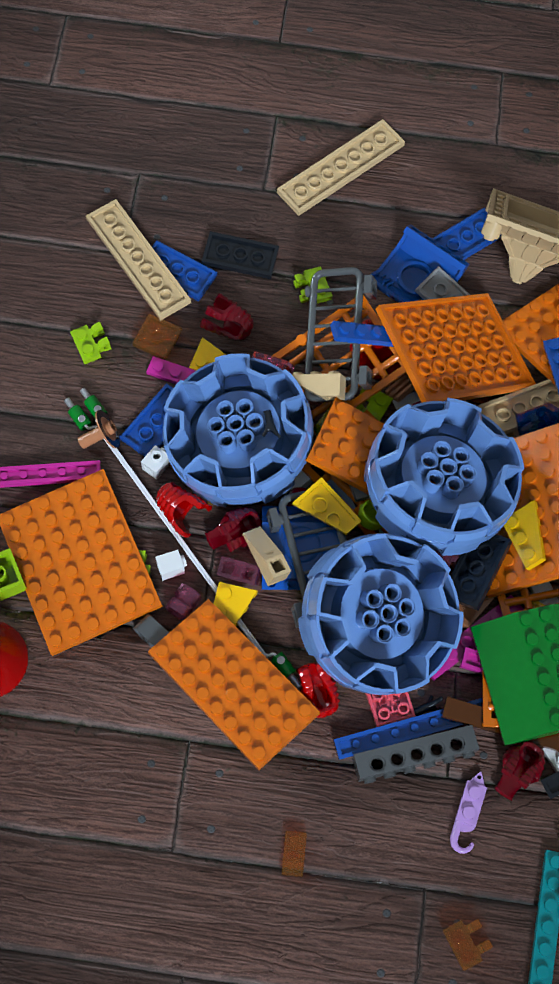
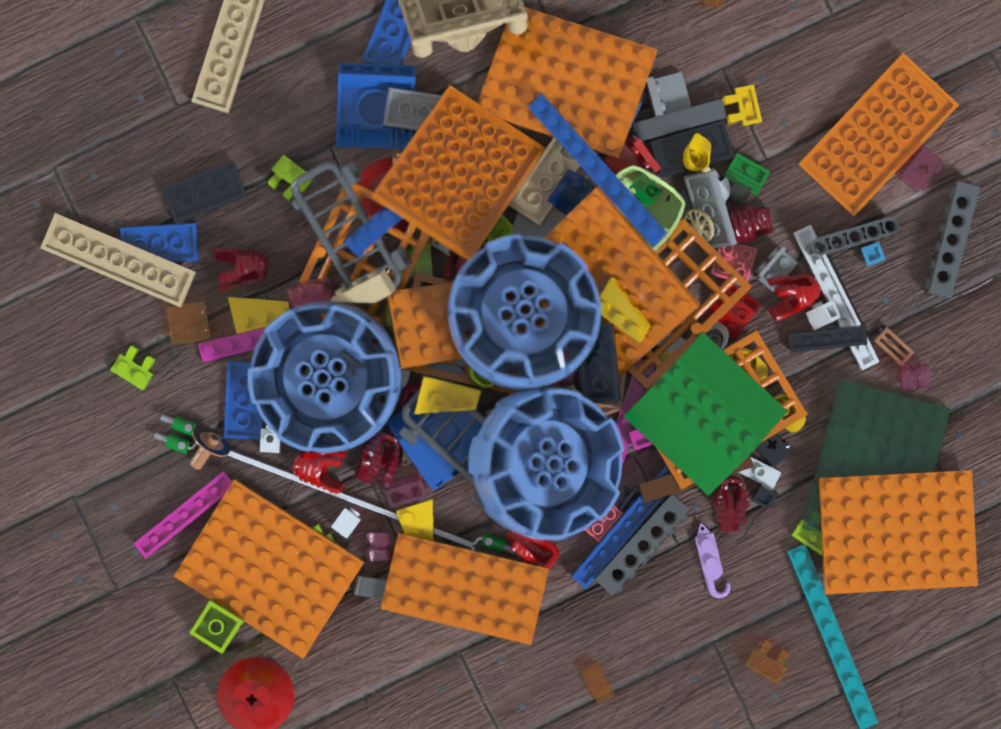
camera: 25 degrees left, 20 degrees up
tan slope [243,527,291,586] -> none

